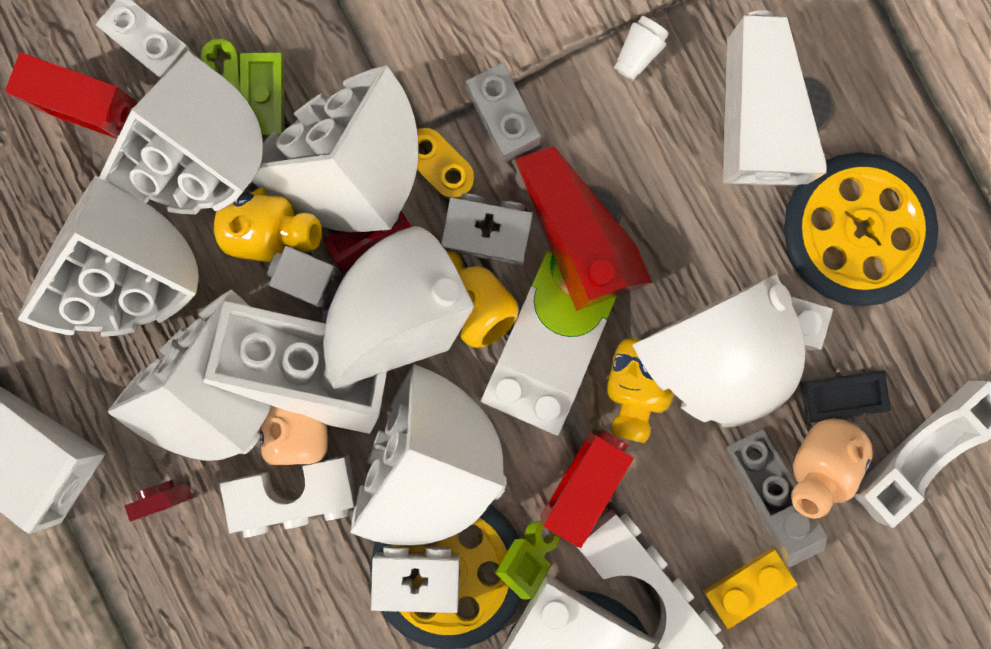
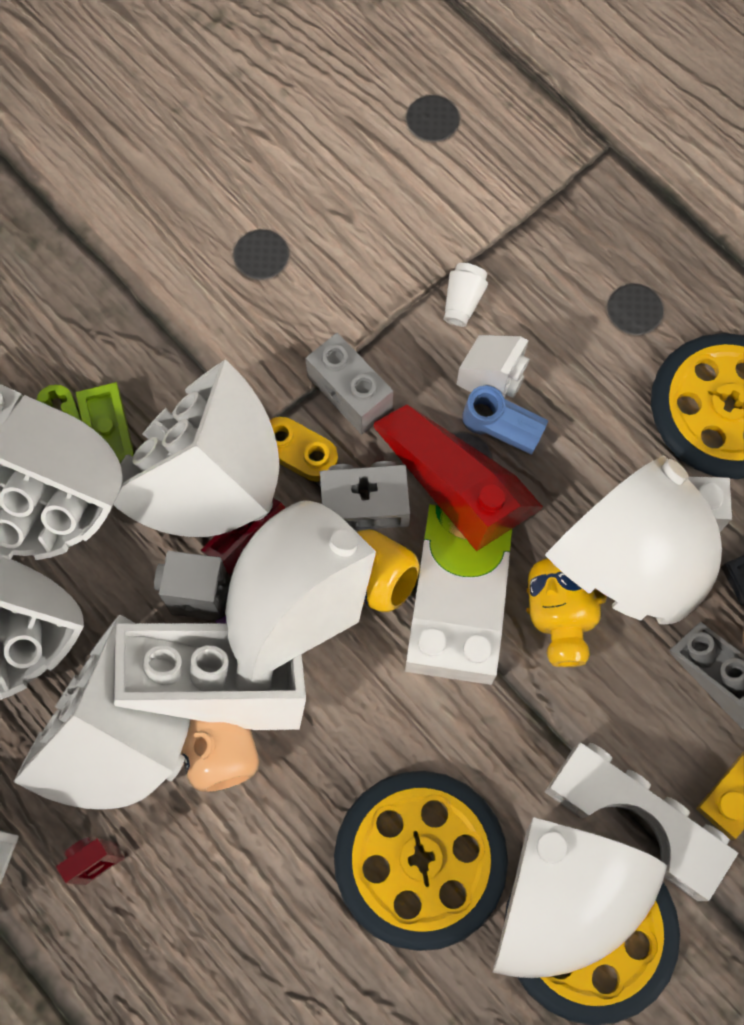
camera: 15 degrees left, 15 degrees down
yellow piece [214,188,322,262] -> none
white arch [219,455,357,538] -> none
white brick [350,364,507,545] -> none
white brick [371,545,460,613] -> none
lime plate [495,520,560,599] -> none
red window [540,429,634,549] -> none
white slope [723,10,826,186] -> none
none -> white slope [456,335,530,399]
none -> medium blue piece [462,385,549,455]

